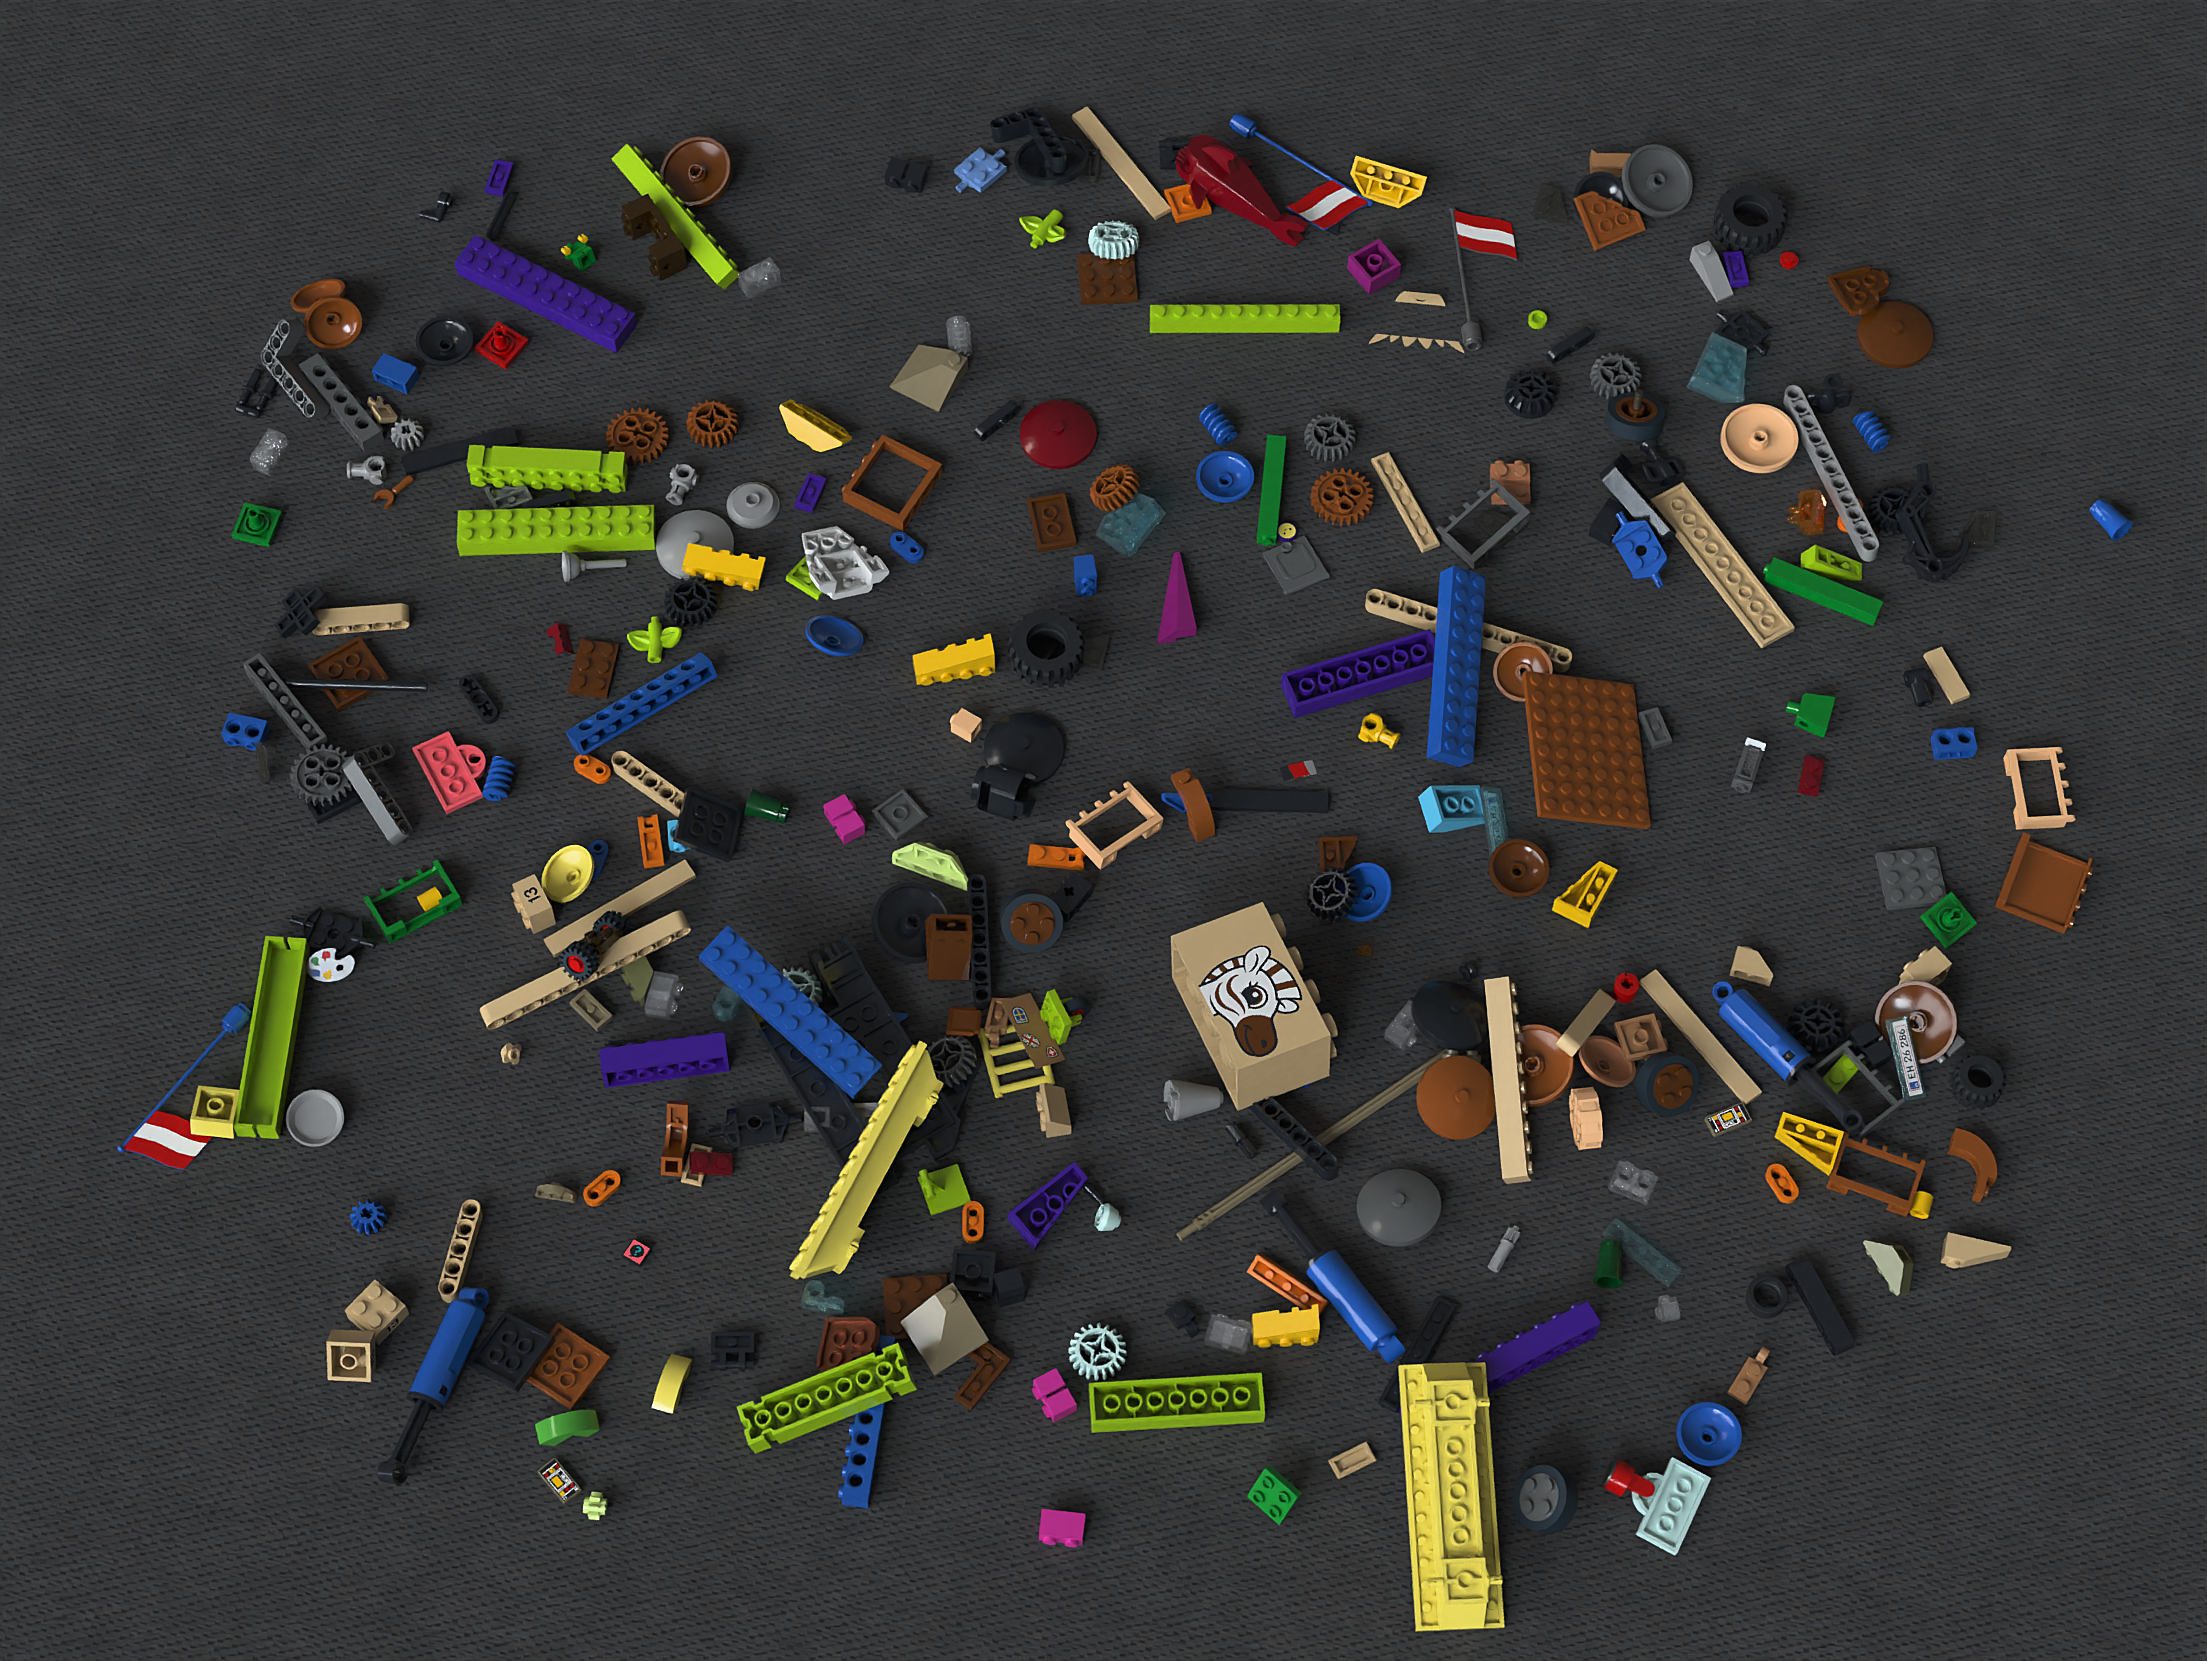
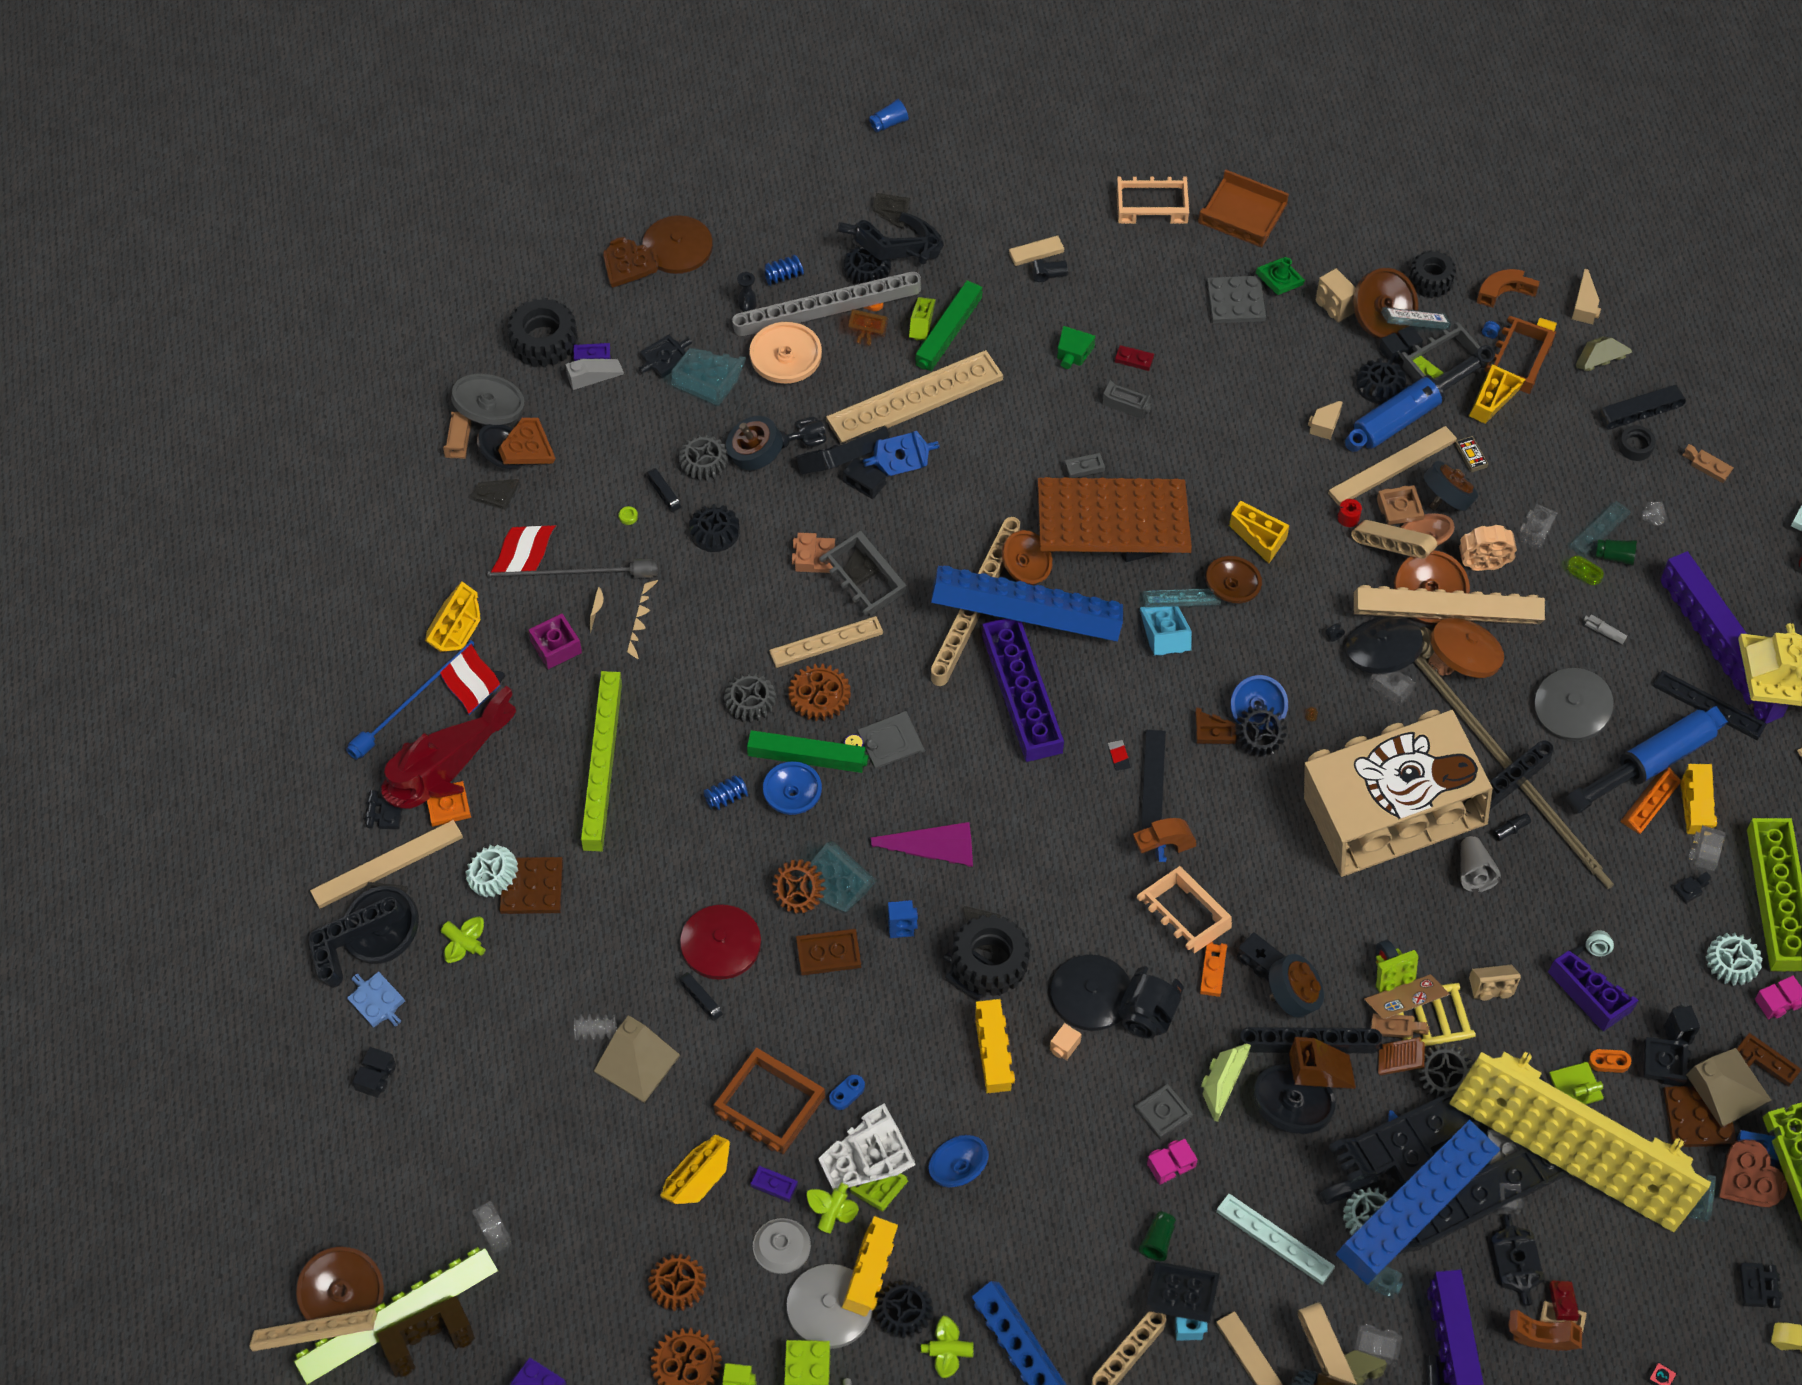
camera: 85 degrees left, 5 degrees down
orange plate [637,814,665,869] -> none
light grey connector [666,464,699,505] -> none
yellow connector [1358,713,1401,749] -> none
blue dish [1676,1402,1742,1466] -> none
orange plate [1765,1164,1799,1204] -> none
red plate [1780,251,1799,269] -> none
blue brick [1930,726,1977,760] -> none
none -> tan tile [250,1309,377,1351]
none -> lime plant [806,1182,859,1233]
none -> light aqua plate [1217,1194,1335,1285]
none -> blue bush [1482,321,1500,339]
none -> clear neon green plate [1568,556,1604,585]

